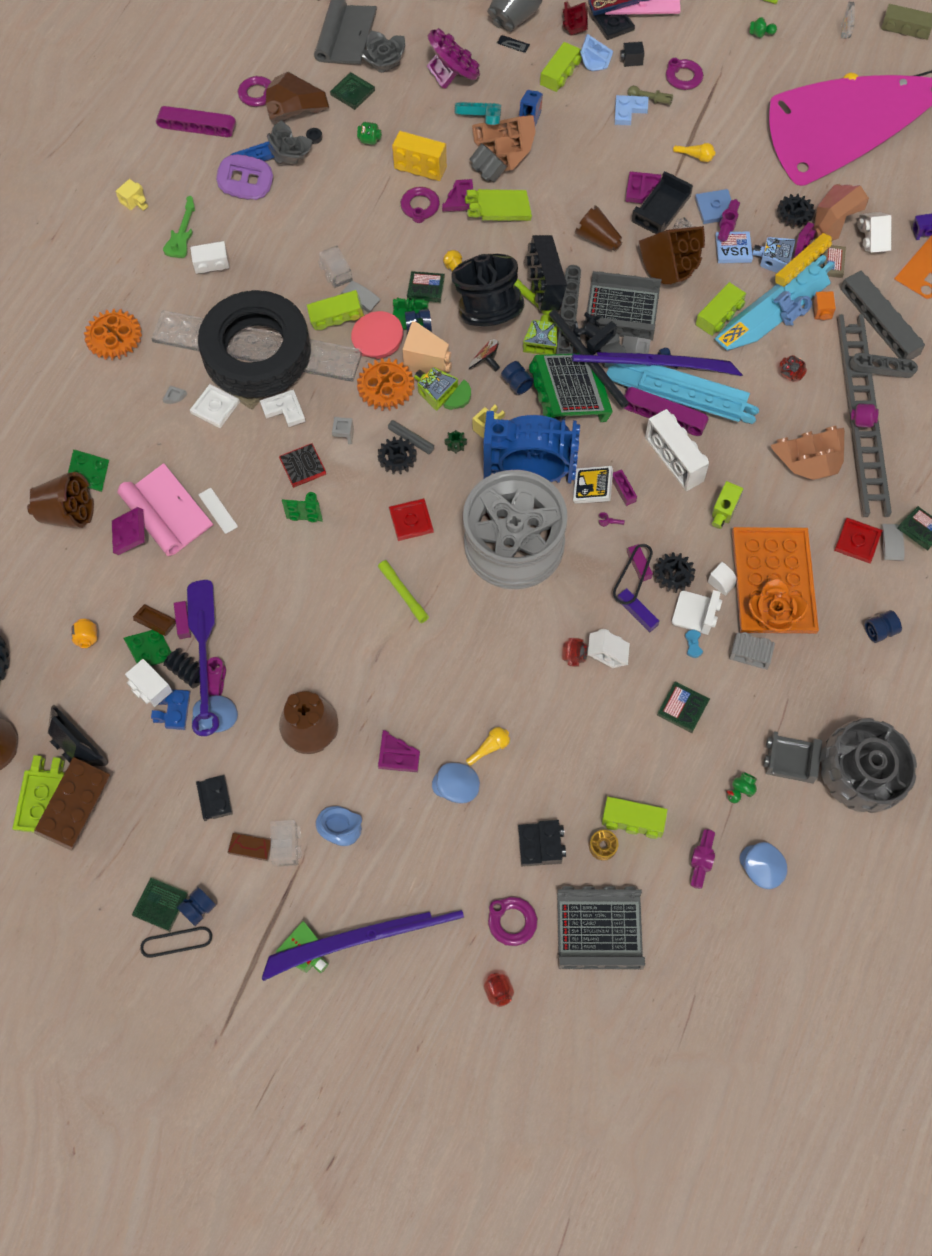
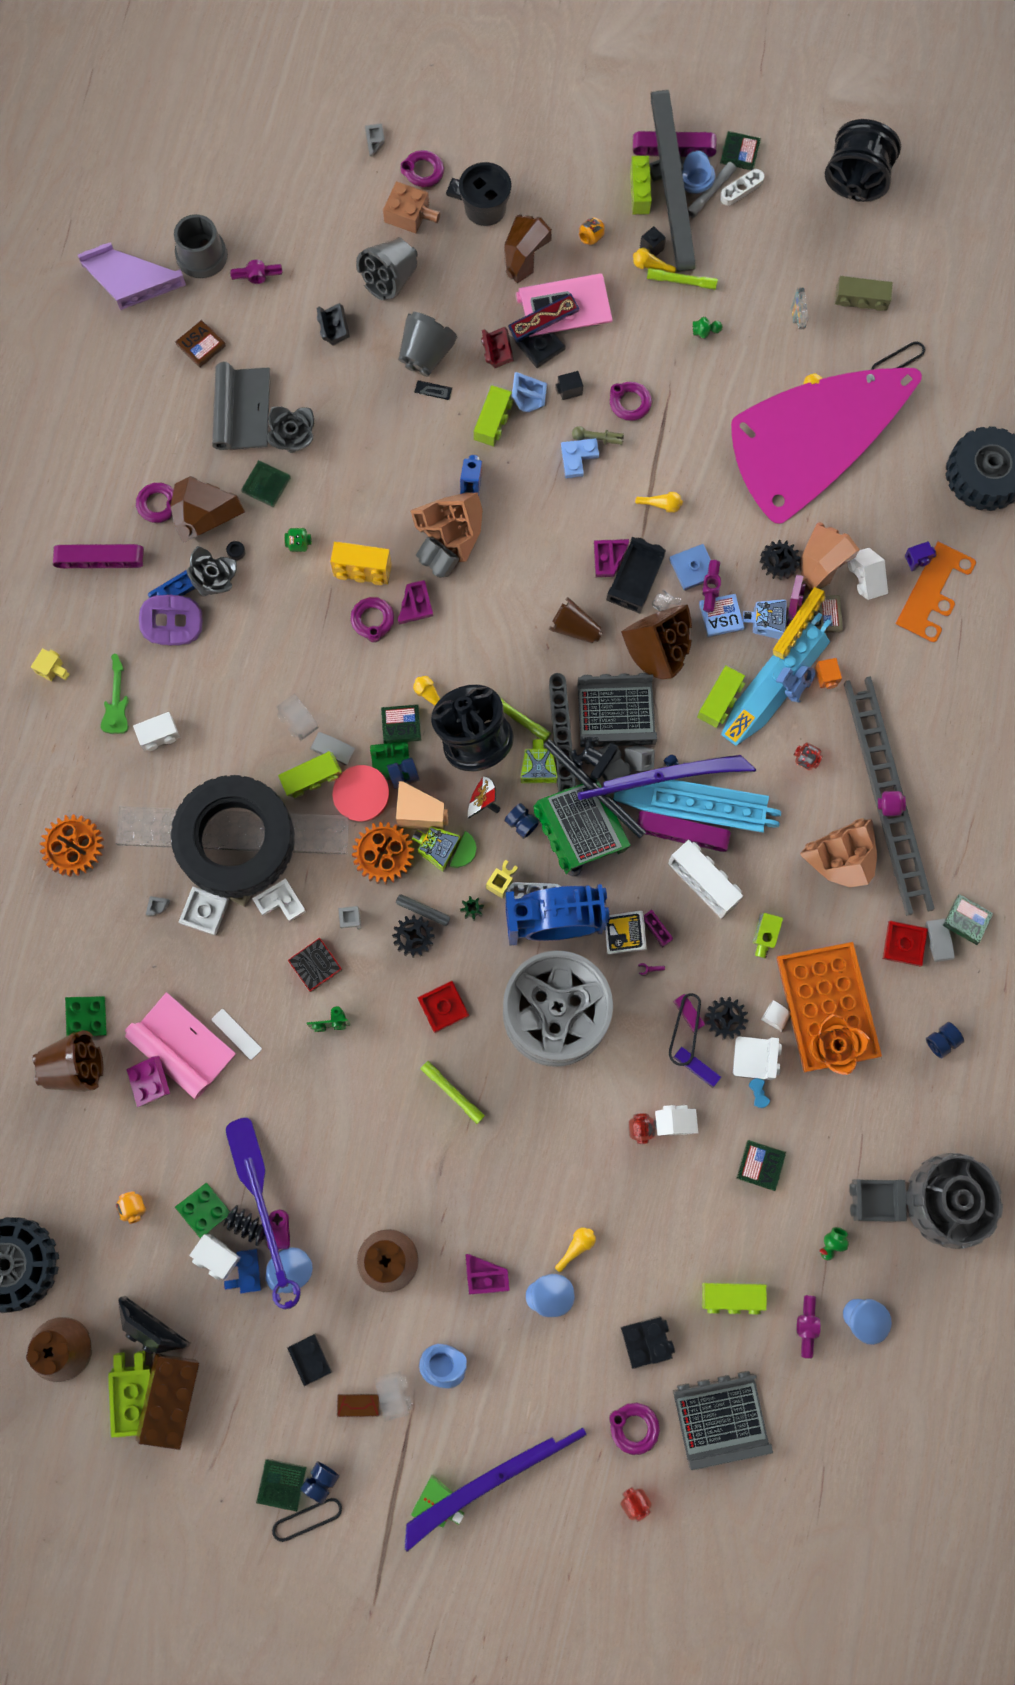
camera: 15 degrees left, 10 degrees up
reddish brown tile [133,604,176,636] -> none
magenta piece [174,601,191,639] -> none
magenta bracket [427,28,480,89] -> none
teal beam [455,102,501,125] -> none
lime tile [465,189,532,221] -> none
black brick [524,235,567,311] -> none
pearl gold wheel [589,830,619,861] -> none
light grey brick [730,632,775,670] -> none
dark grey brick [841,270,925,360] -> none
dark grey beam [850,353,918,378] -> none

